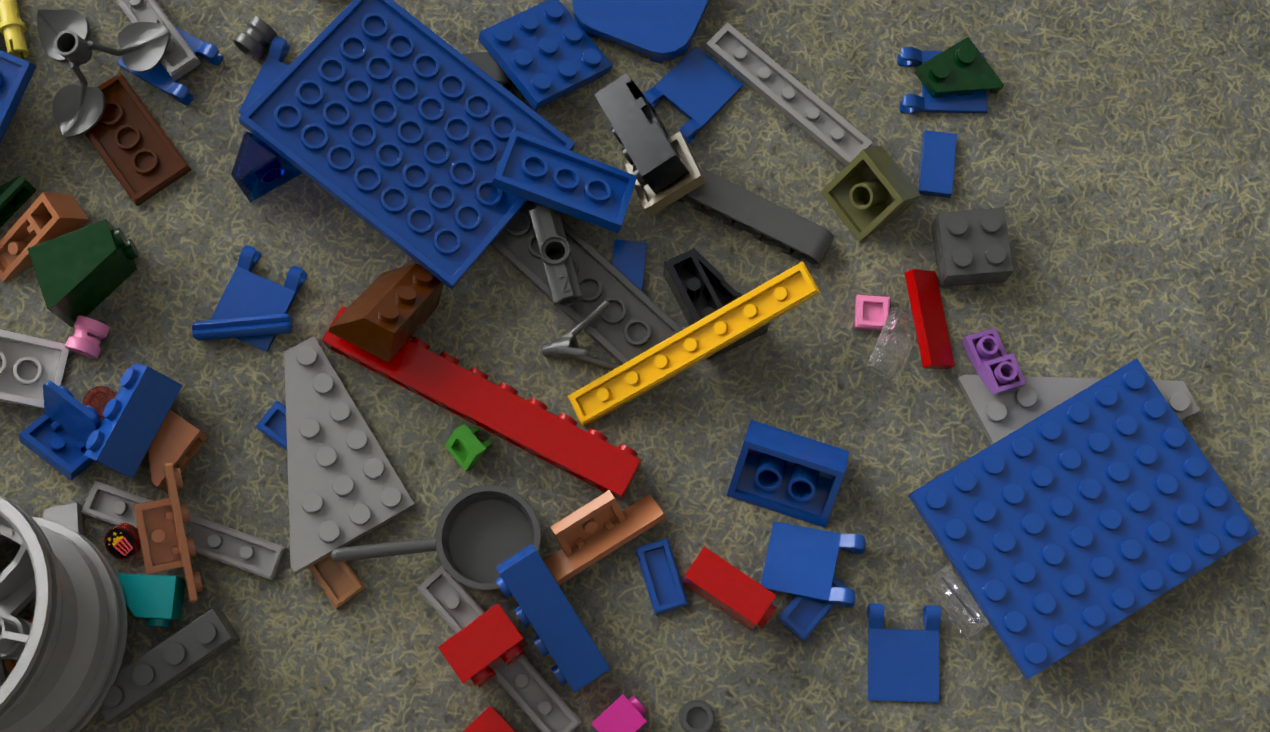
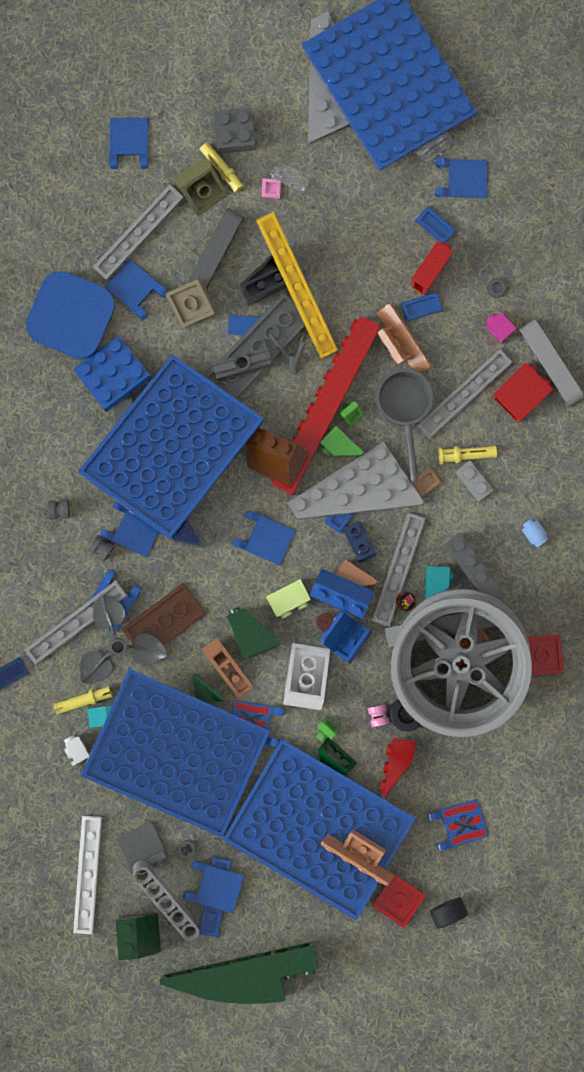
camera: 90 degrees left, 10 degrees up
bright pink wheel [65,316,110,359] -> none
nougat bracket [133,462,203,603] -> none
blue axle [192,313,293,341] -> none
red brick [438,603,528,688] -> none
blue plate [492,129,637,233] -> none
blue brick [495,544,610,693] -> none
black wedge [594,72,690,195] -> none
blue slope [727,420,849,527] -> none
blue flag [760,521,866,608] -> none
red tile [905,269,955,369] -> none
dark green wing [914,37,1004,98] -> none
blue tile [918,130,957,198] -> none
medium lavender slope [961,328,1026,395] -> none
none -> light yellow pin [200,142,244,193]
none -> yellowish green brick [266,579,311,619]
none -> bright green slope [320,426,364,458]
none -> dark blue plate [343,521,376,564]
none -> light yellow pin [438,445,497,465]
none -> light grey plate [455,461,493,502]

